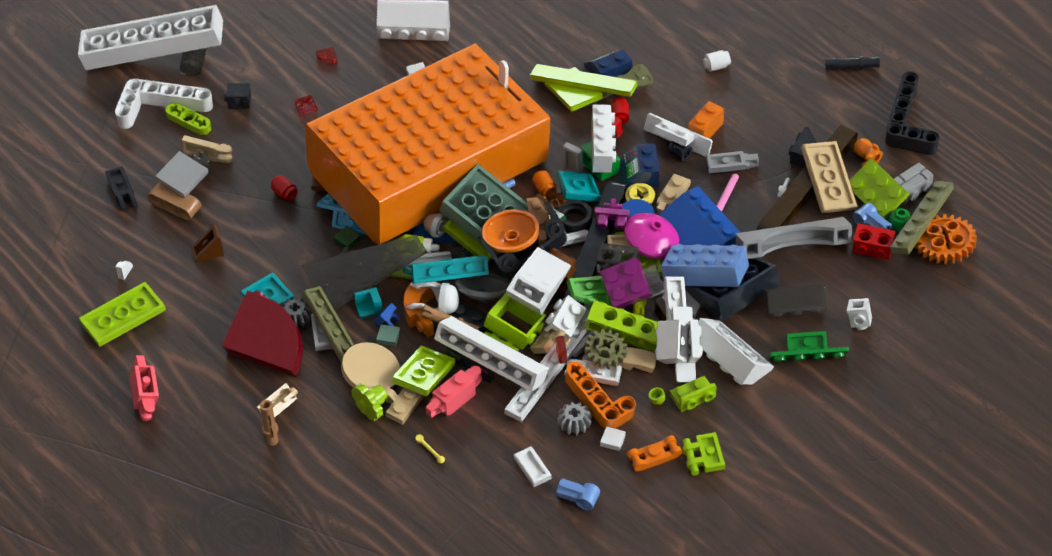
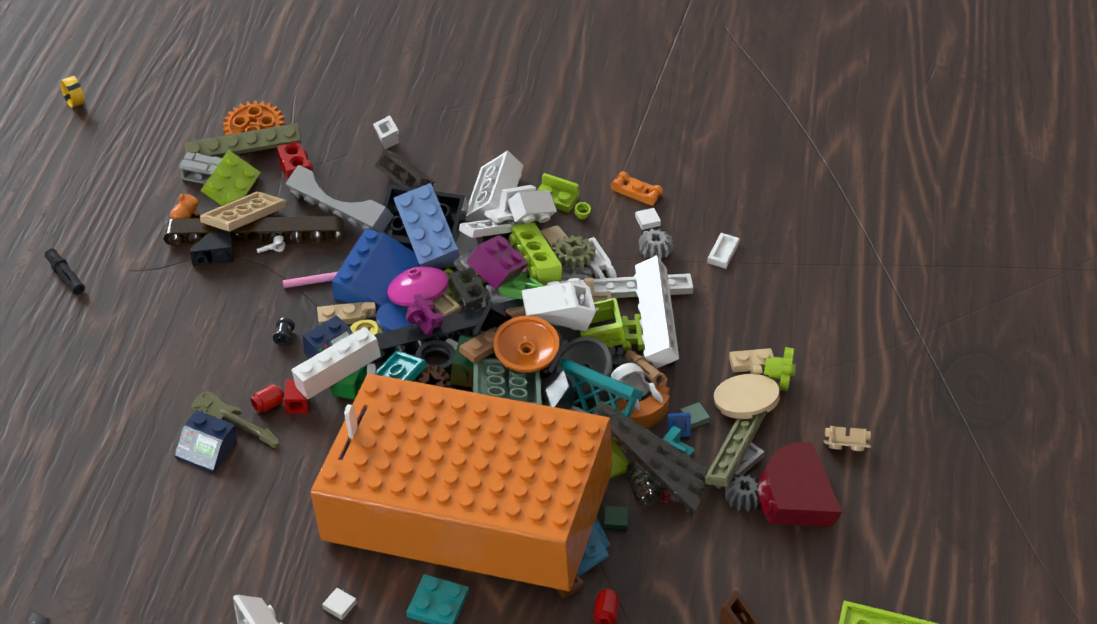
camera: 130 degrees left, 5 degrees down
coral hinge [129,355,159,422] -> none
teal plate [241,272,294,305] -> none
medium nougat pin [260,400,279,446] -> none
lime plate [392,345,456,396] -> none
light yellow hinge [416,435,445,464] -> none
coral hinge [426,365,482,418] -> none
tile [530,64,637,97] -> none
lime tile [545,67,603,112] -> none
clear red tile [556,336,567,364] -> none
medium blue piece [556,479,601,510] -> none
orange beam [565,361,636,429] -> none
white bracket [644,113,713,157] -> none
lime plate [682,432,725,476] -> none
orange brick [688,101,724,139] -> none
white brick [703,50,731,72] -> none
light grey hinge [706,151,759,174] -> none
green bracket [768,331,849,362] -> none
medium blue piece [852,203,892,230] -> none
black beam [885,71,939,155] -> none
green cone [887,208,911,233] -> none
none -> black slope [540,370,576,410]

